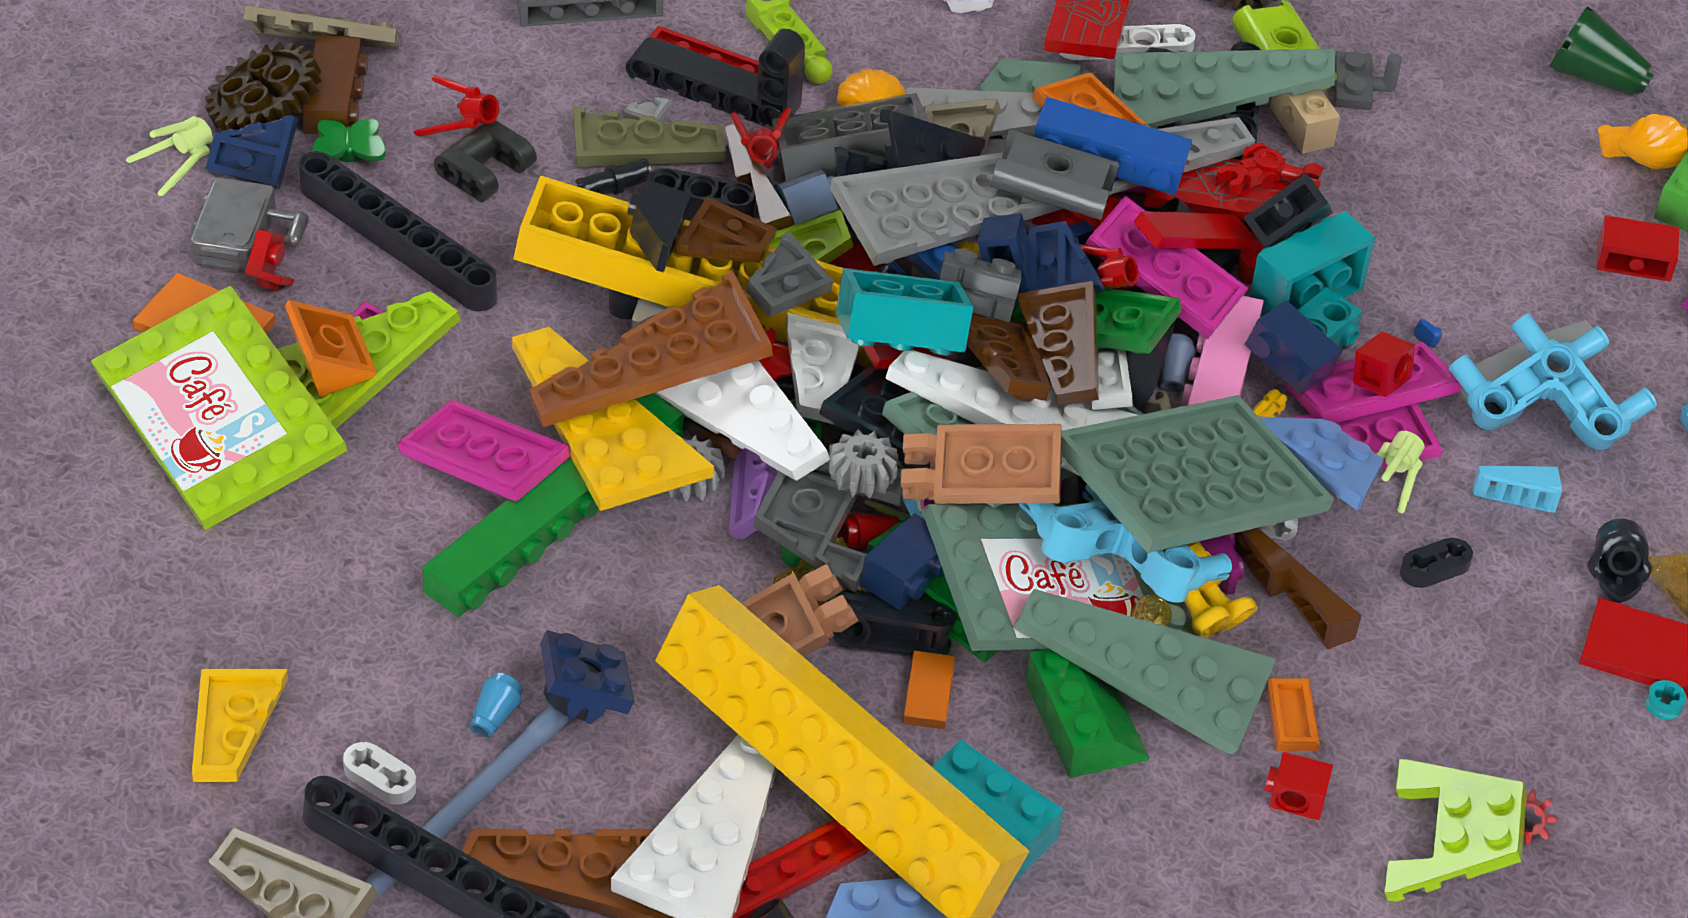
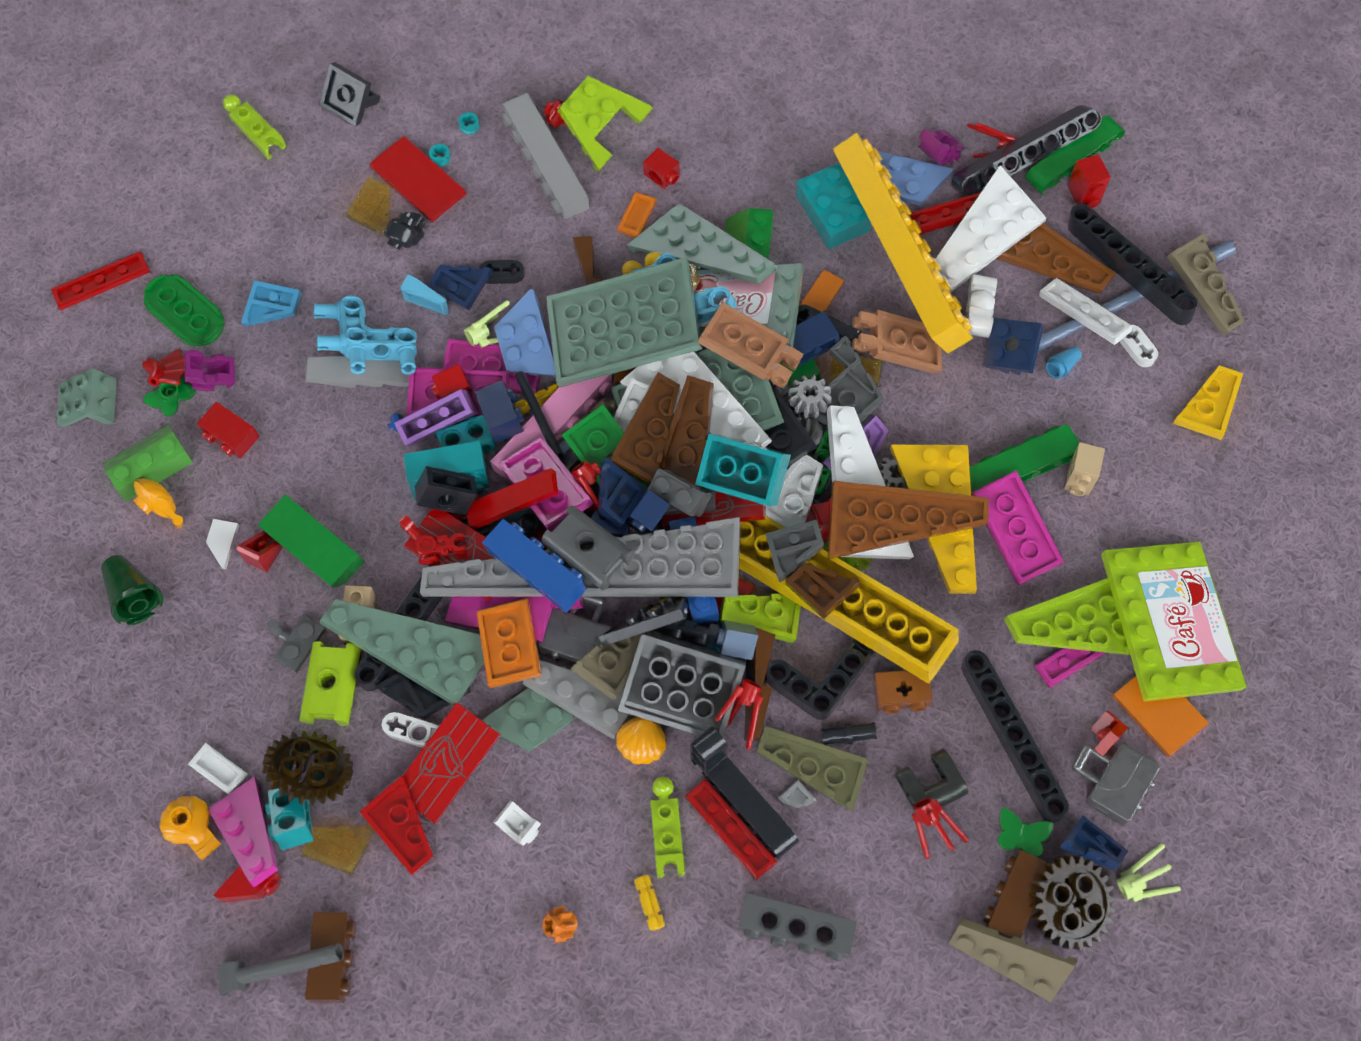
camera: 150 degrees left, 20 degrees up
orange slope [285,300,377,398] -> none
black slope [627,179,691,273] -> none
none -> white tile [206,519,240,569]
none -> red slope [237,530,283,572]
none -> green brick [258,494,365,588]
none -> medium lavender brick [394,389,478,446]
none -> dark blue wing [427,265,493,311]
none -> teal bush [458,112,480,135]
none -> light grey brick [501,93,589,220]
none -> black bar [514,371,563,458]
none -> white piece [966,274,997,338]
none -> white tile [1040,278,1132,345]
none -> tan brick [1064,443,1105,496]

